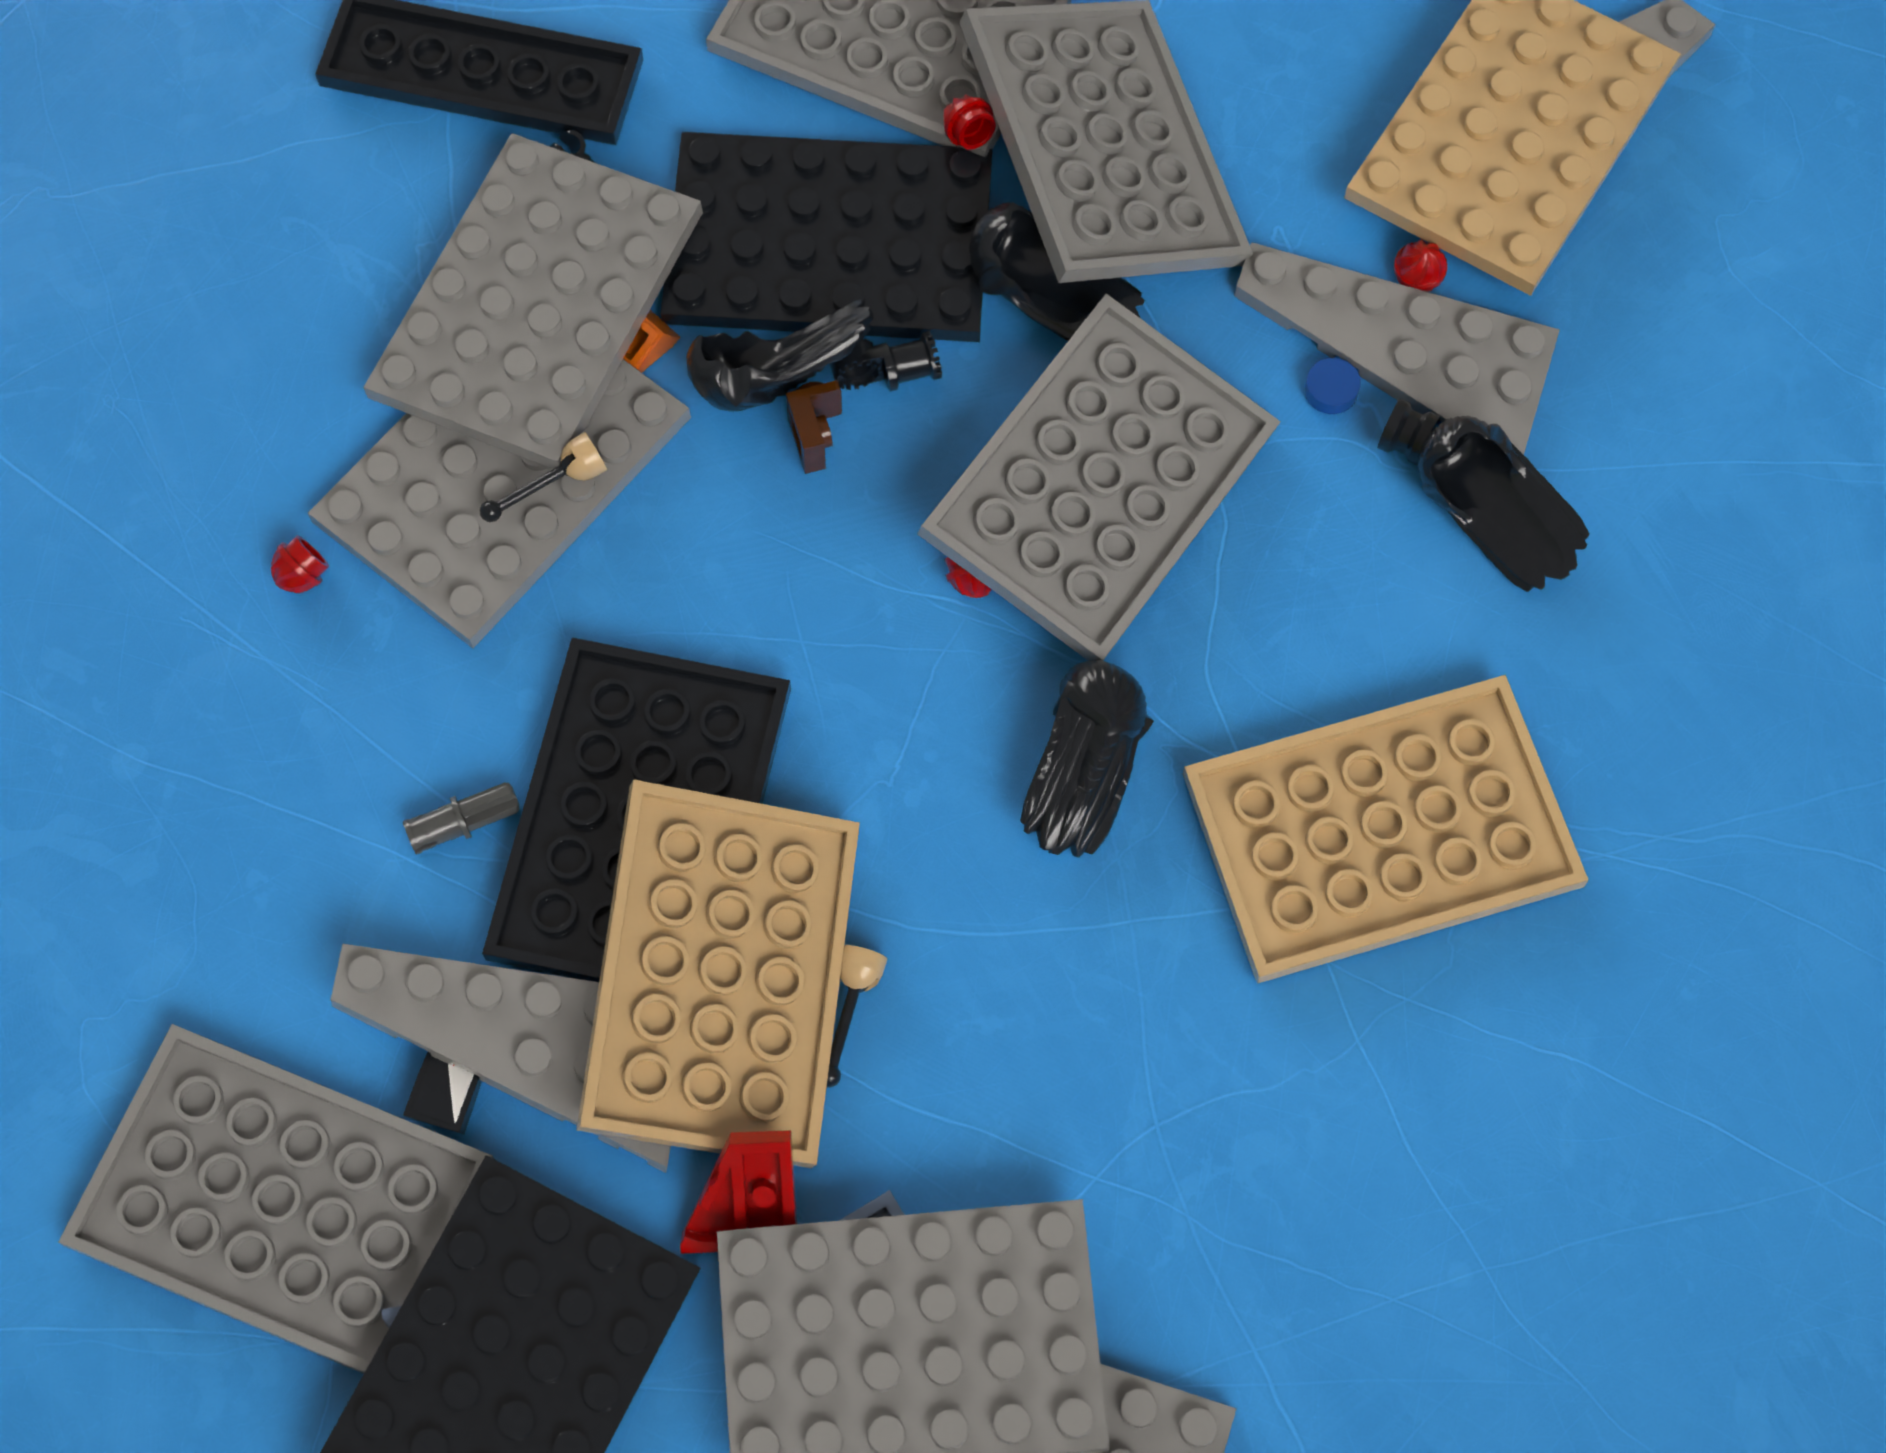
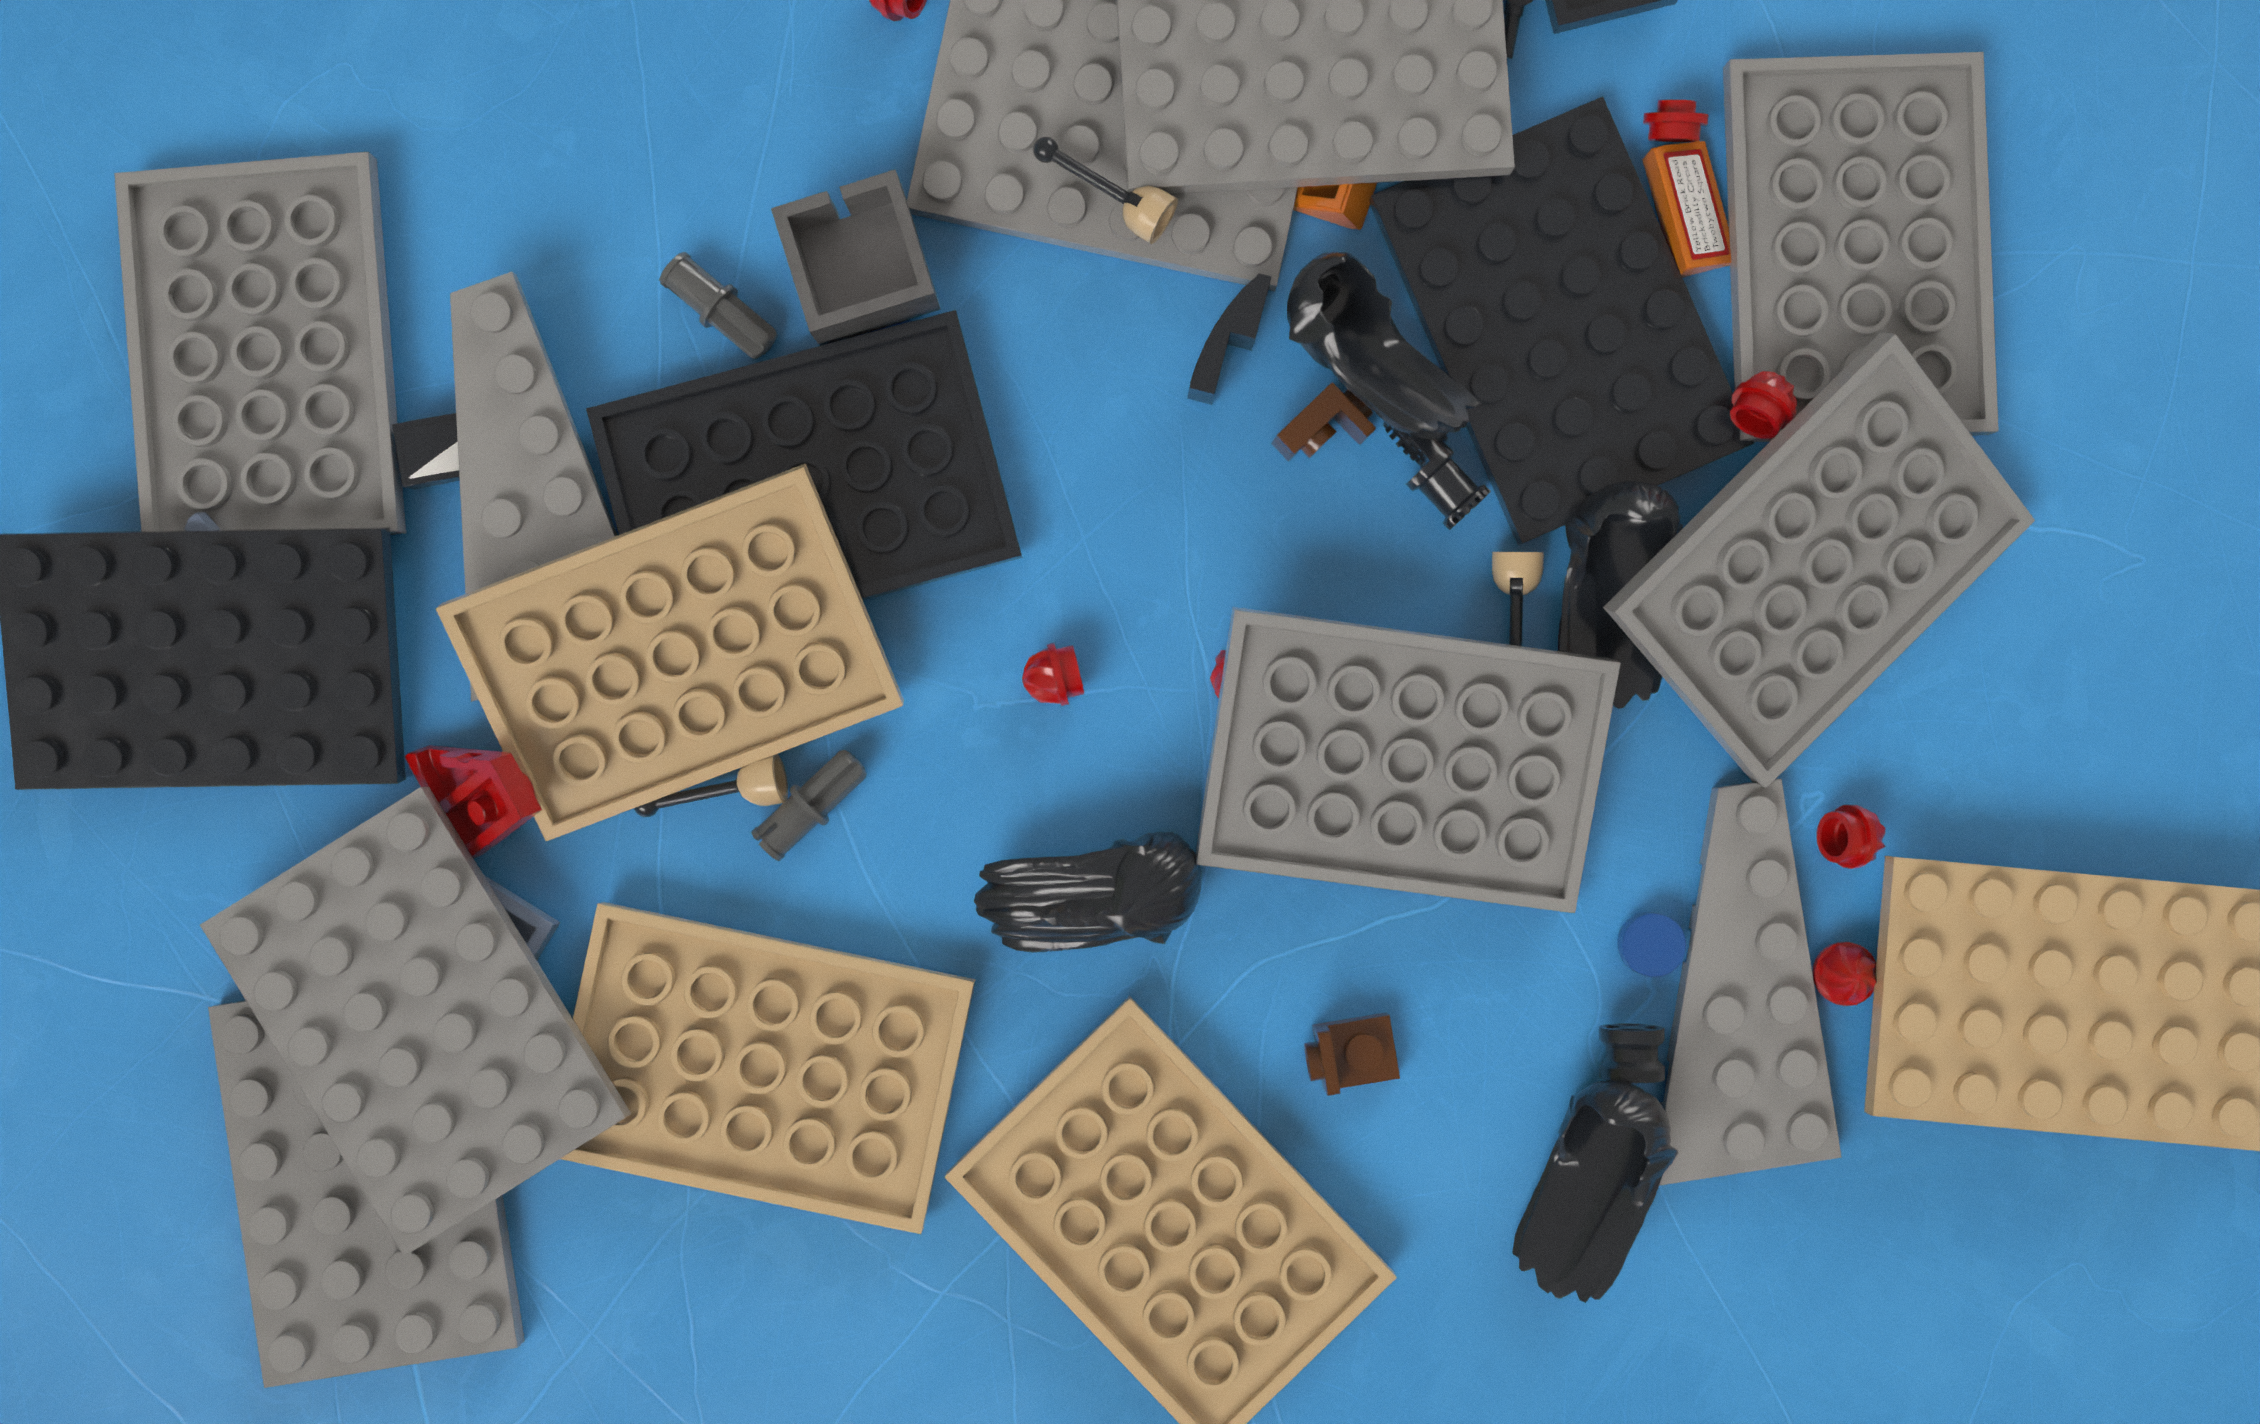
camera: 60 degrees right, 20 degrees up
none -> tan plate [561,902,976,1234]
none -> dark grey axle [751,750,867,861]
none -> flat silver piece [771,169,941,346]
none -> red plate [1022,643,1084,706]
none -> black slope [1187,273,1272,405]
none -> reddish brown bracket [1304,1012,1400,1096]
none -> tan hinge [1492,552,1544,646]
none -> slope [1642,141,1731,278]
none -> red plate [1643,100,1709,142]
none -> red plate [1816,805,1886,869]

